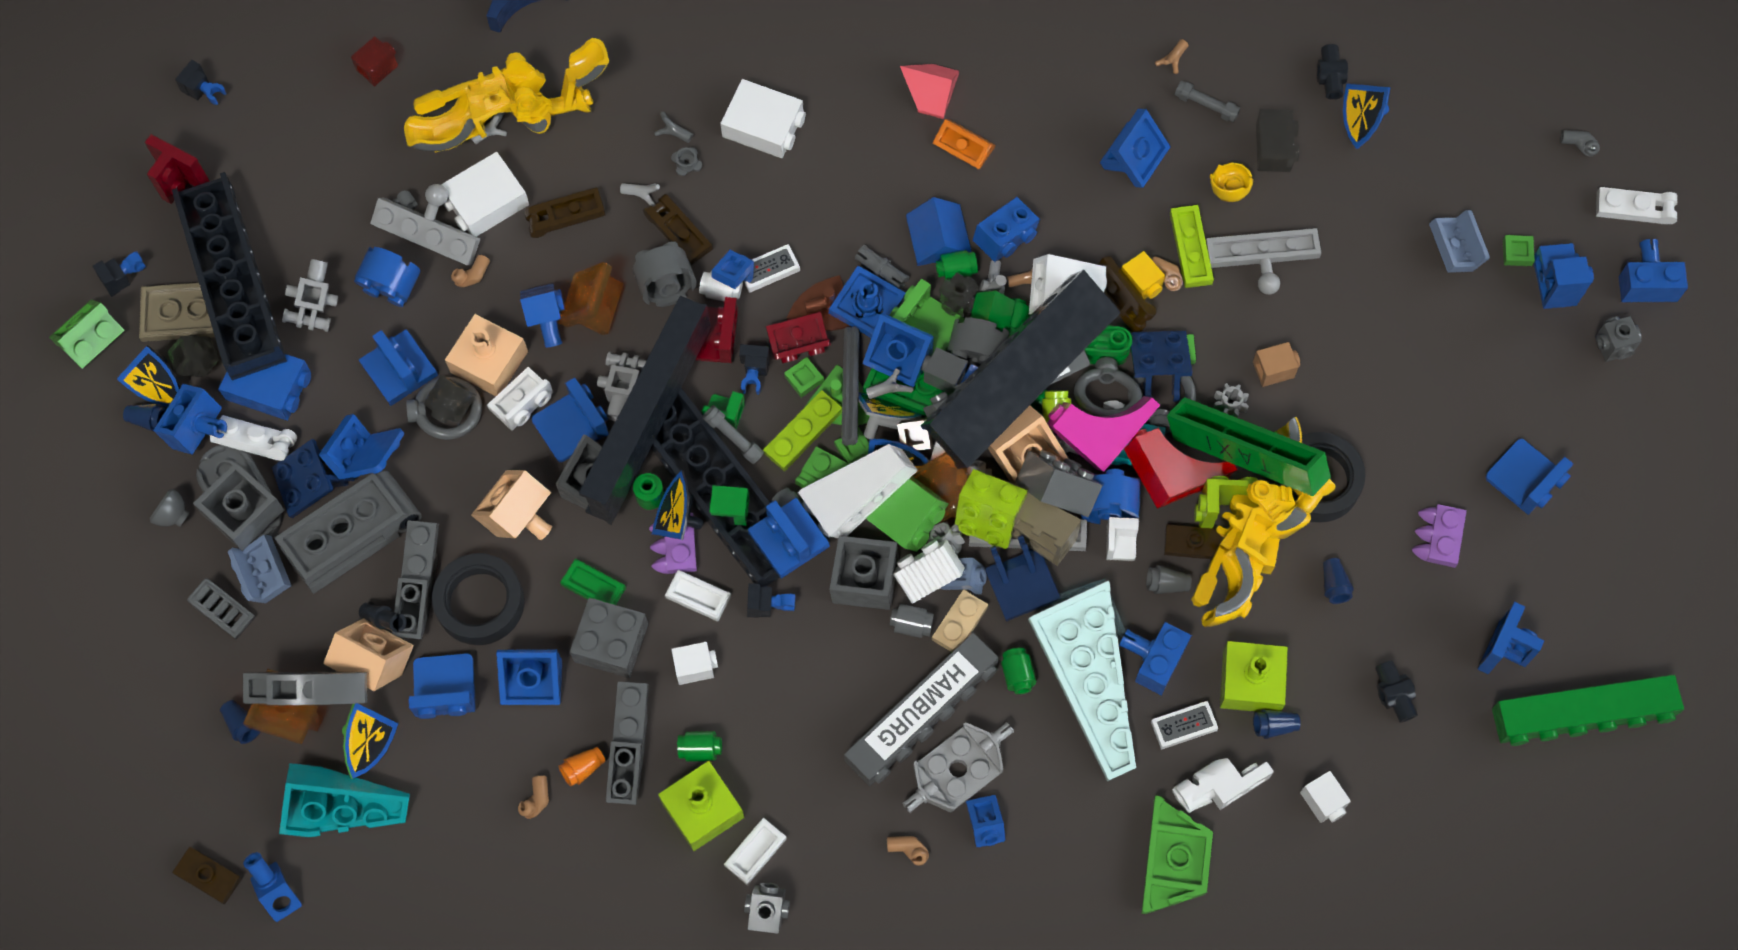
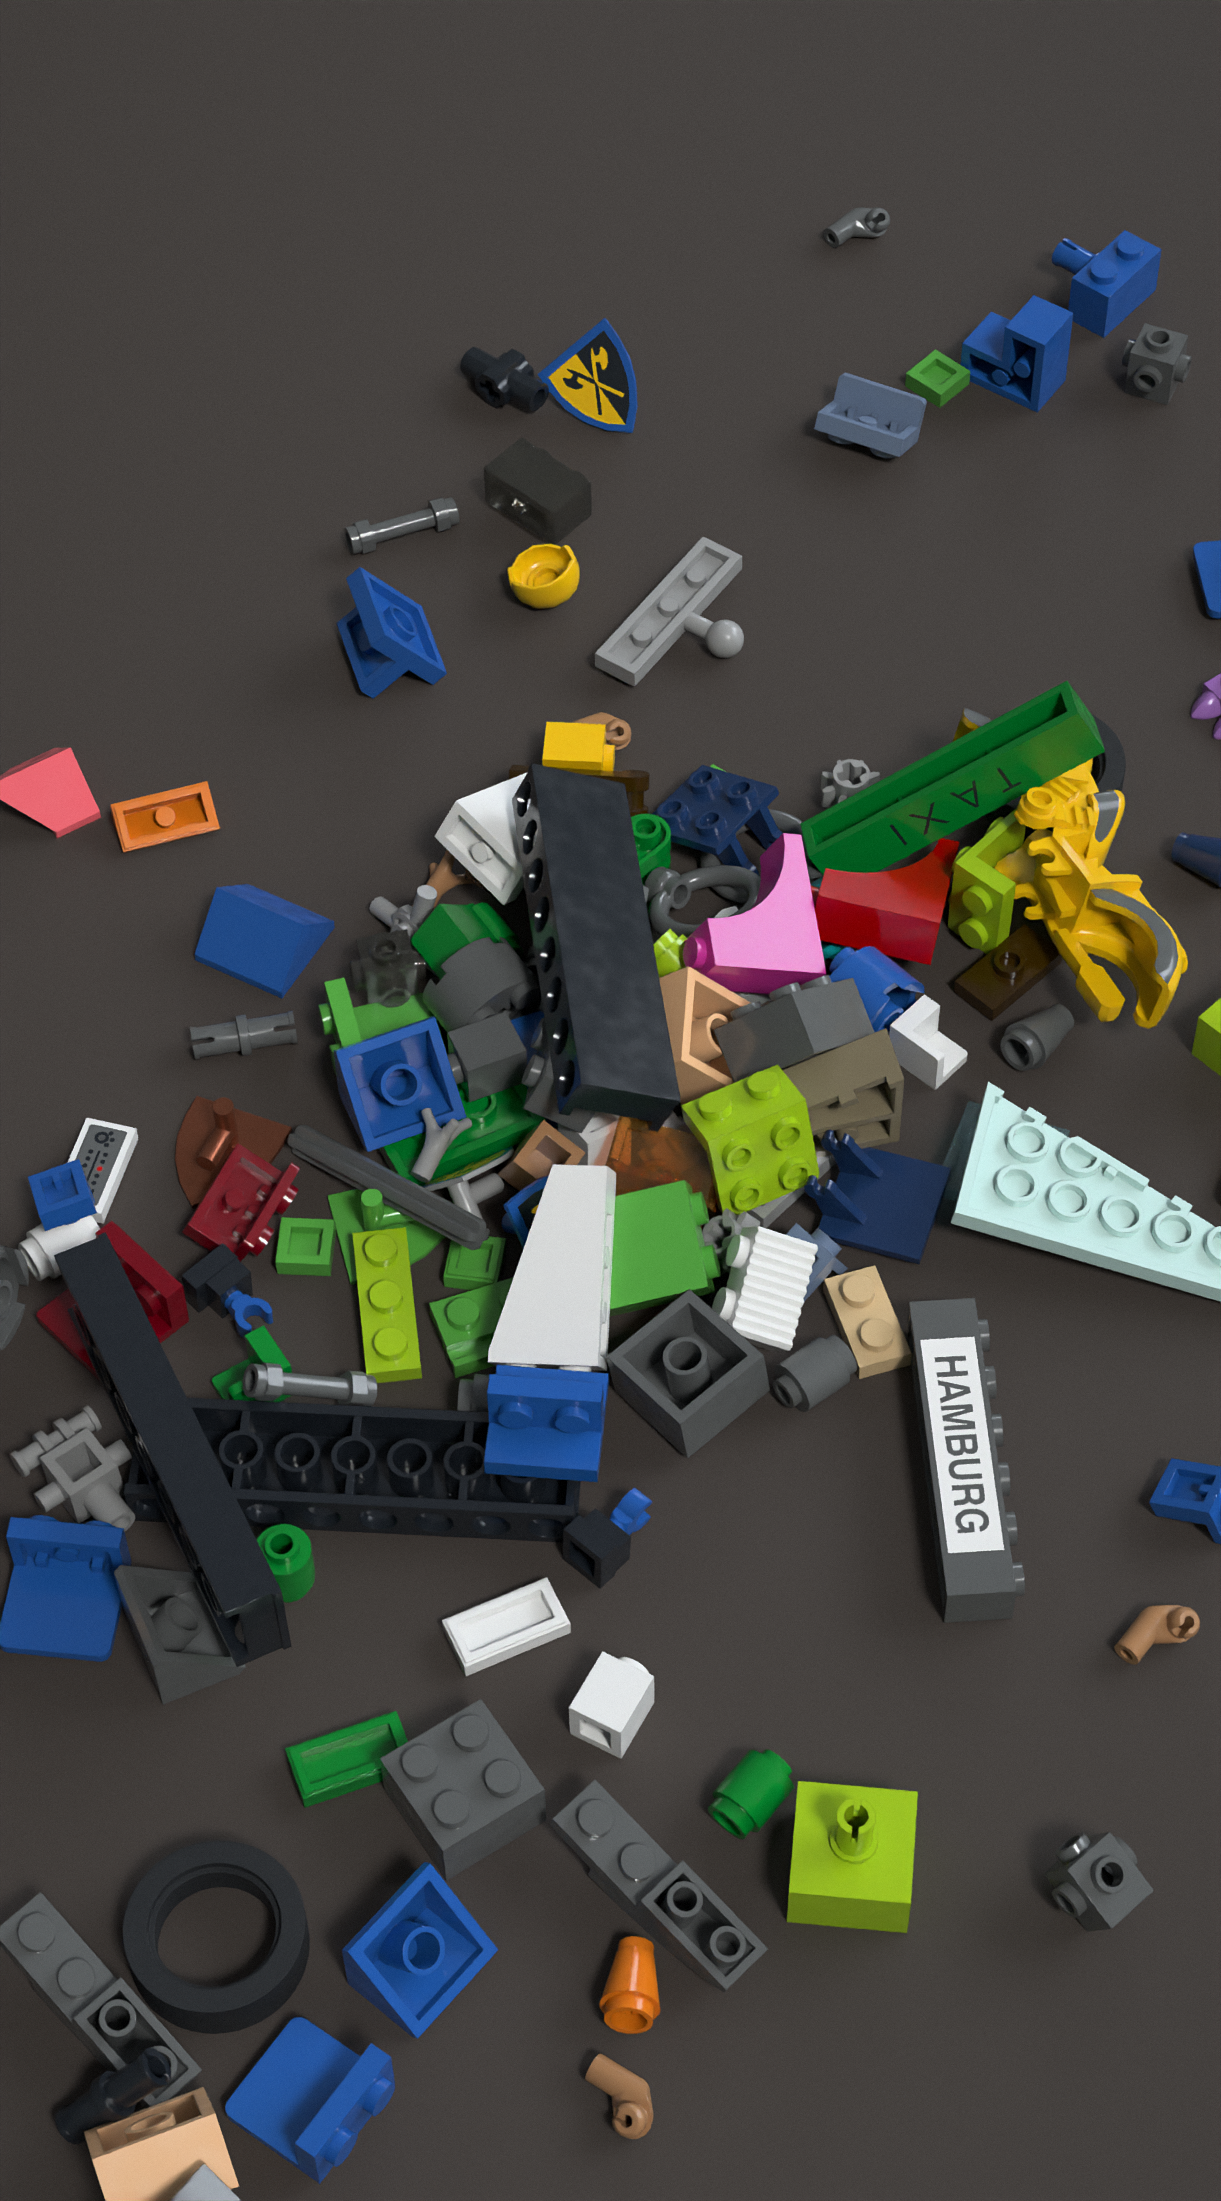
camera: 50 degrees left, 15 degrees down
light nougat brick [471,470,552,540] -> none
medium lavender plate [649,513,697,574] -> none
shield [652,471,703,540] -> none
green panel [710,485,749,526] -> none
white tile [724,818,787,885] -> none
blue plate [828,266,906,338] -> none
light grey plate [902,722,1014,813] -> none
green brick [935,250,978,282] -> none
blue brick [972,197,1040,262] -> none
green brick [1001,648,1036,694] -> none
blue brick [1119,622,1192,696] -> none
medium nougat bar [1155,39,1189,74] -> none
lime plate [1170,205,1214,288] -> none
medium nougat brick [1253,342,1300,387] -> none
white plate [1596,187,1677,224] -> none

